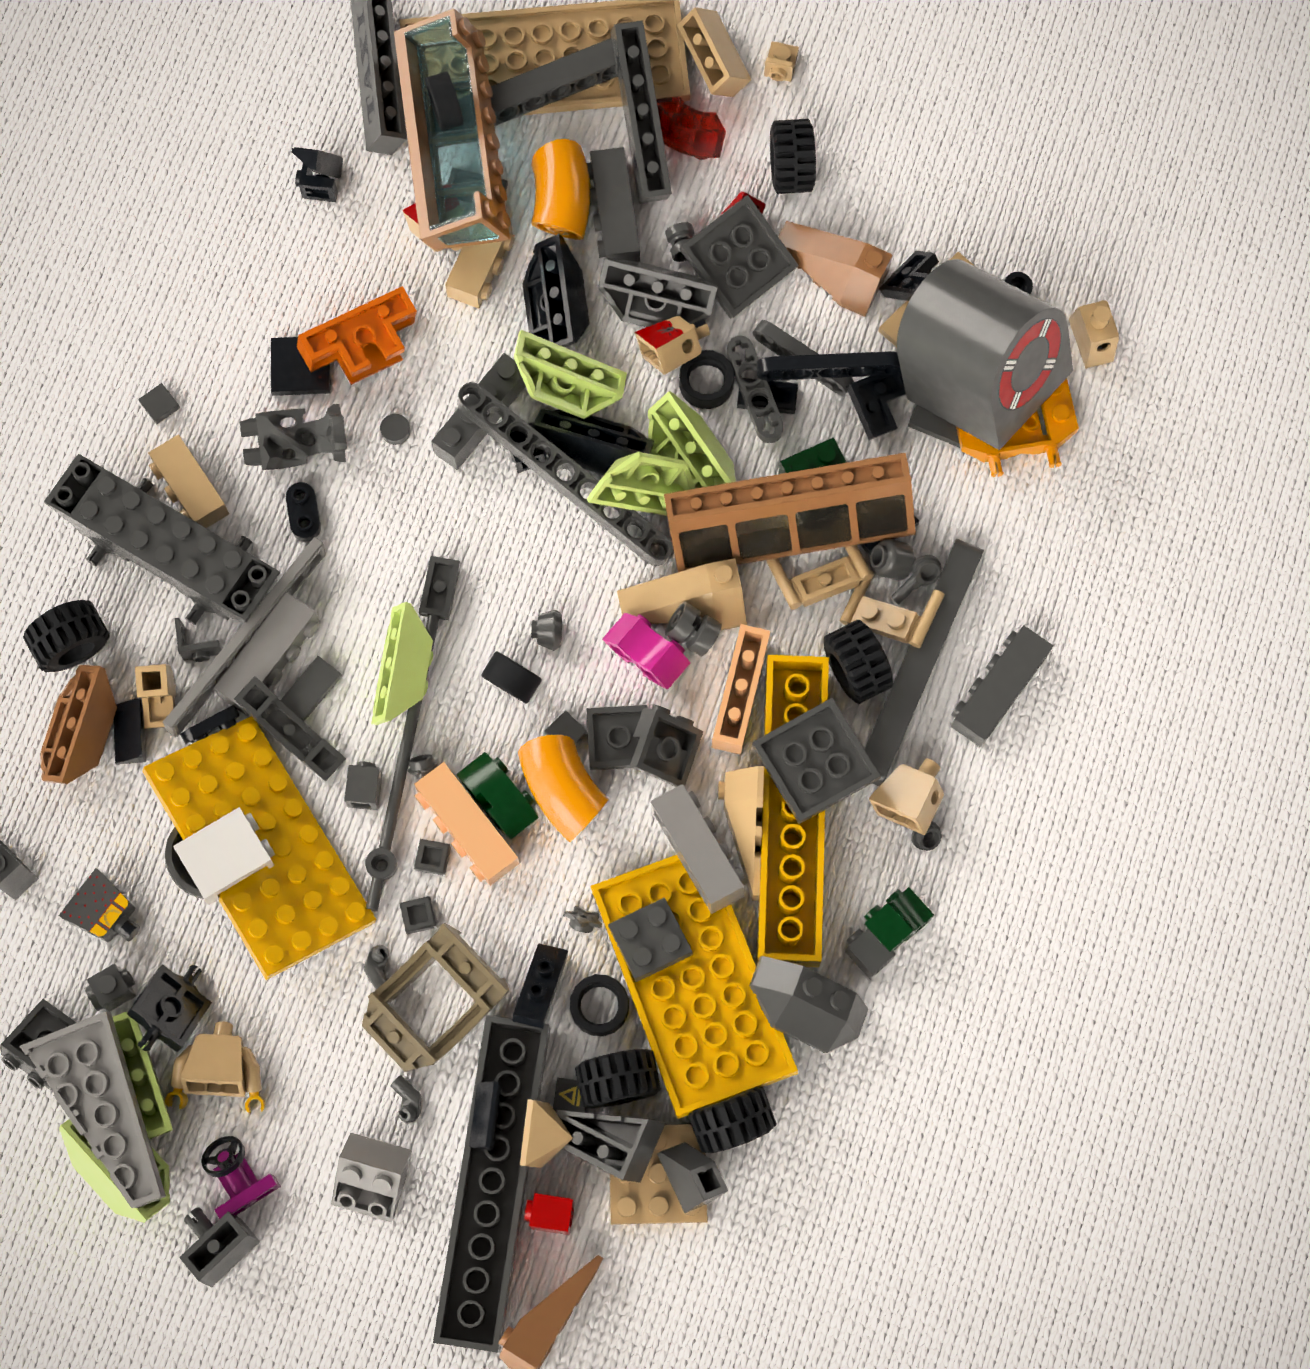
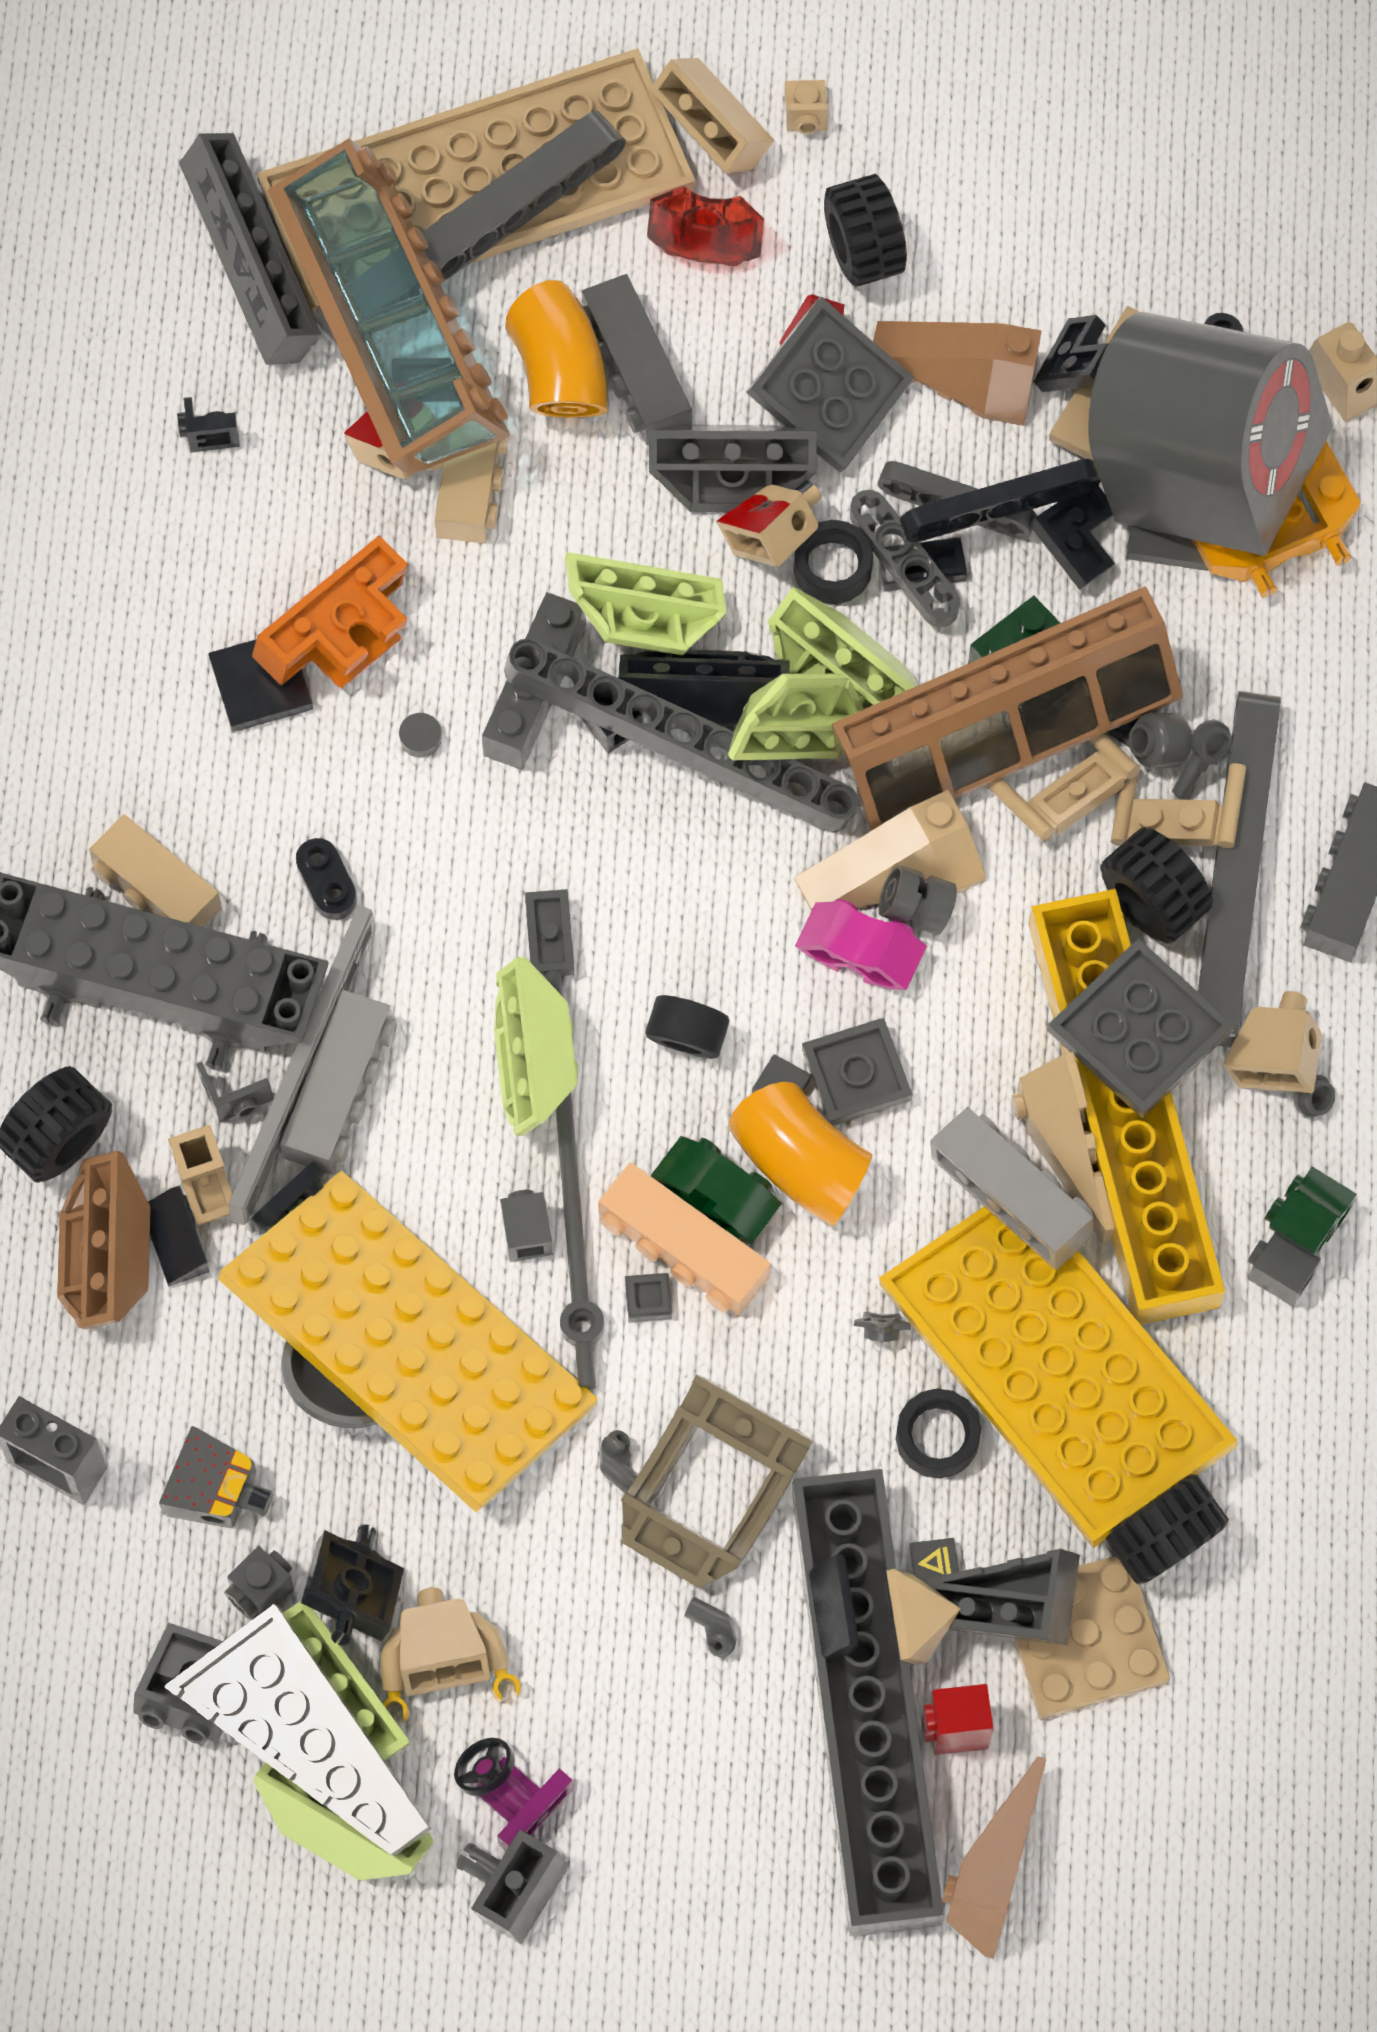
camera: 15 degrees left, 5 degrees down
dark grey tile [138,383,180,425] -> none
white panel [173,807,275,905] -> none
dark grey slope [234,676,346,781] -> none
dark grey hips [239,404,347,470] -> none
dark grey tile [280,656,342,722] -> none
black slope [291,147,343,179] -> none
light grey slope [331,1133,412,1223] -> none
dark grey tile [399,896,437,935] -> none
dark grey plate [408,754,438,779] -> none
black tyre [425,71,464,131] -> none
black plate [512,943,568,1029] -> none
black wedge [522,234,590,347] -> none
dark grey cone [531,610,562,651] -> none
black tyre [575,1049,661,1109] -> none
dark grey plate [608,897,693,982] -> none
dark grey brick [611,20,672,204] -> none
dark grey plate [630,705,704,787] -> none
dark grey slope [657,1142,729,1213] -> none
dark grey wheel [665,222,695,262] -> none
light nougat brick [711,624,770,755] -> none
dark grey wedge [749,956,868,1053] -> none

